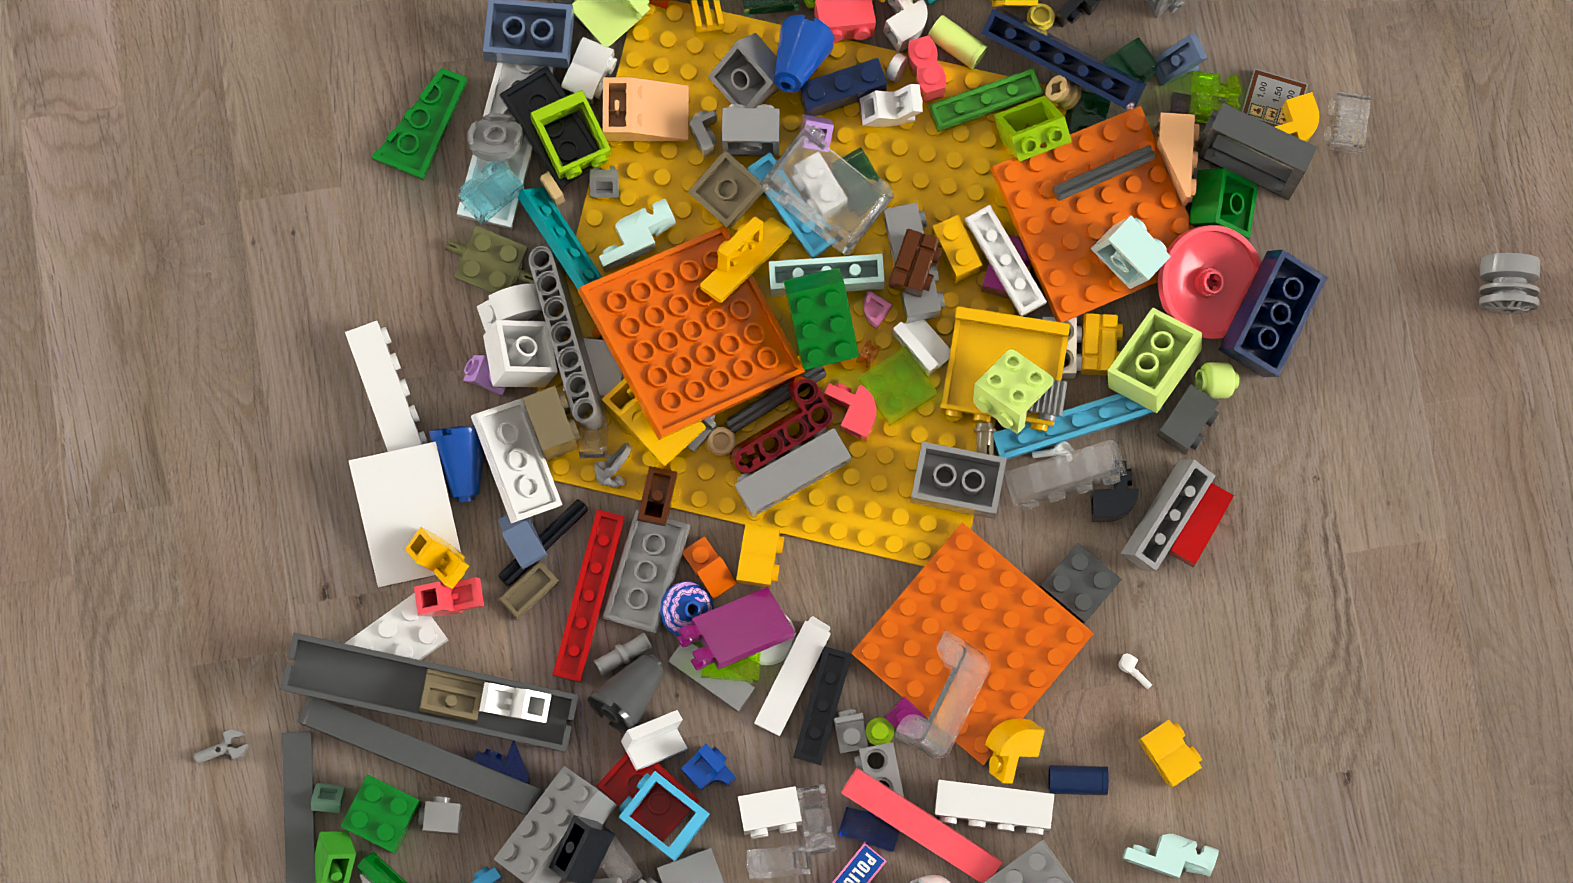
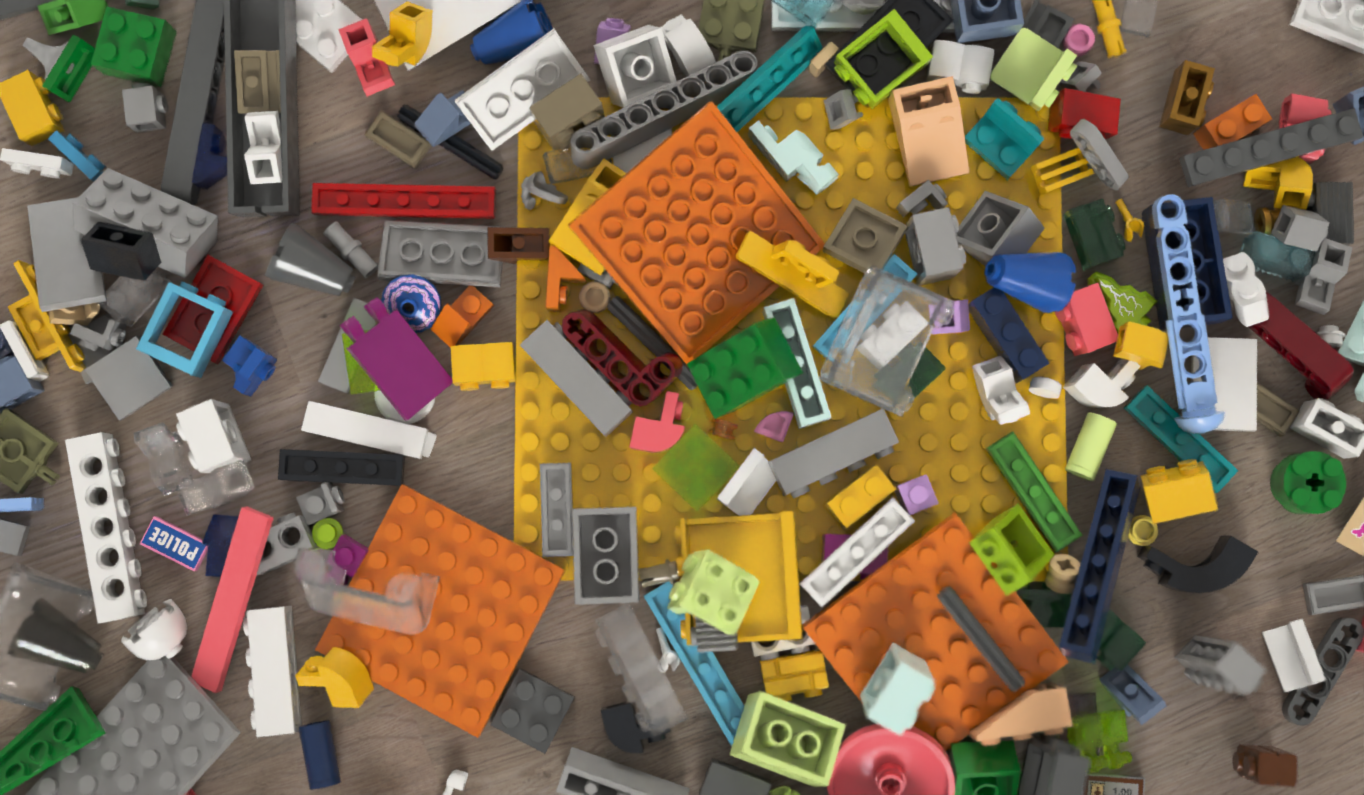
camera: 80 degrees right, 5 degrees up
white panel [621,710,688,771] -> none
reddish brown brick [889,229,943,297] -> none
coral brick [907,36,946,102] -> none
none -> light grey tile [540,463,574,557]
none -> orange slope [546,246,587,312]
none -> lavender brick [895,474,939,515]
none -> teal bracket [965,98,1044,180]

